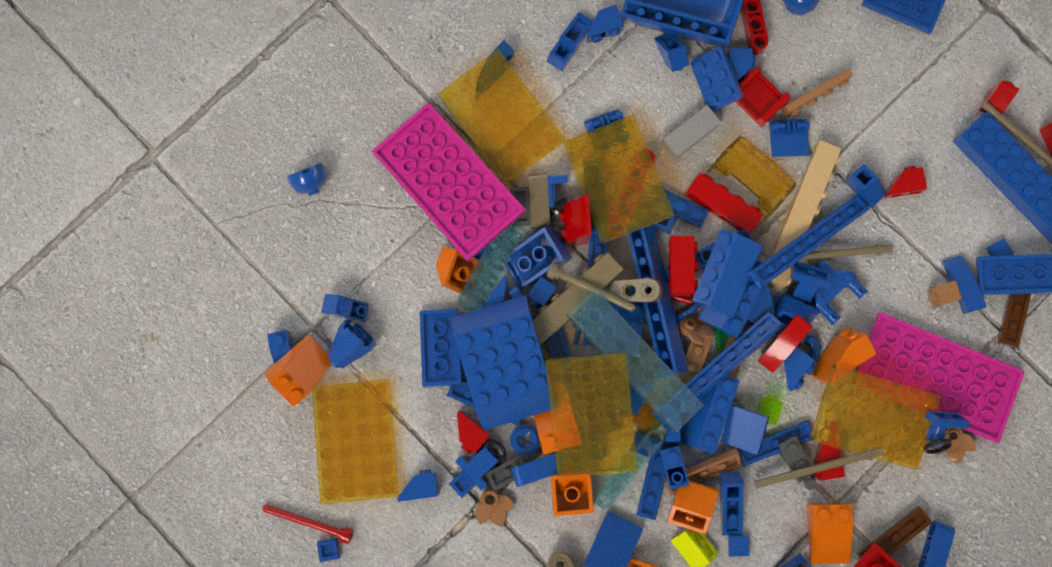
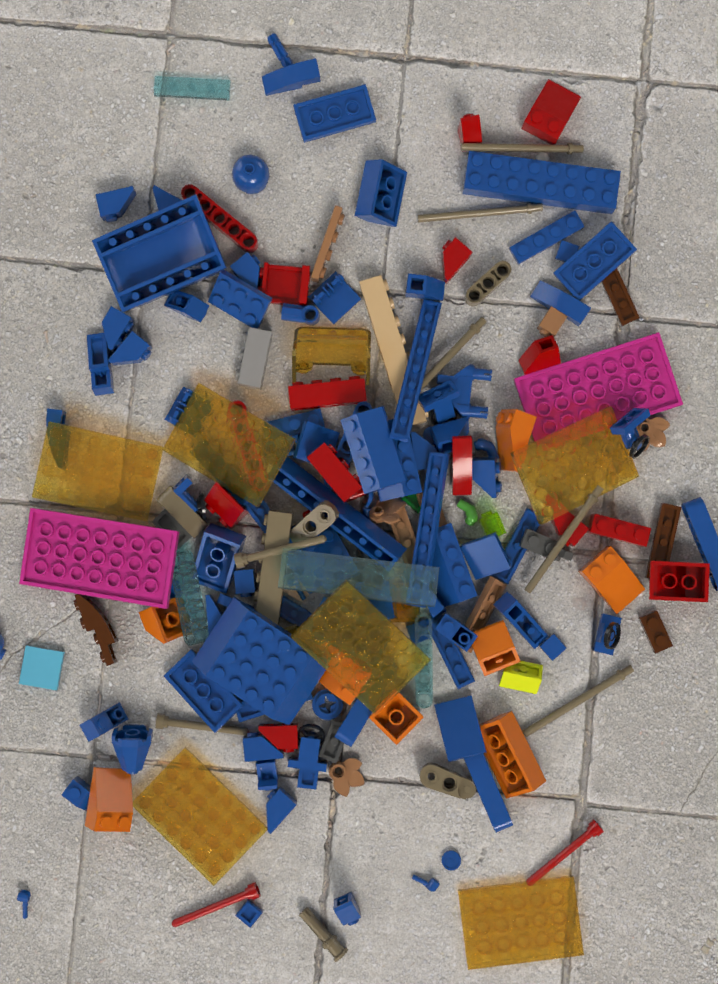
camera: 40 degrees left, 5 degrees up
none -> blue hand [17,889,31,919]
none -> medium azure tile [19,645,65,691]
none -> reddish brown slope [74,594,118,666]
none -> blue slope [108,331,152,366]
none -> dark tan piece [155,713,249,735]
none -> blue slope [243,732,285,762]
none -> blue bracket [256,759,278,791]
none -> blue piece [281,303,320,326]
none -> blue tile [293,421,340,463]
none -> blue slope [355,159,407,227]
none -> dark tan bar [418,202,543,223]
none -> bright green arm [456,498,478,526]
none -> dark tan beam [465,261,512,307]
none -> blue plate [509,211,585,265]
none -> red slope [518,335,561,375]
none -> red brick [586,514,651,547]

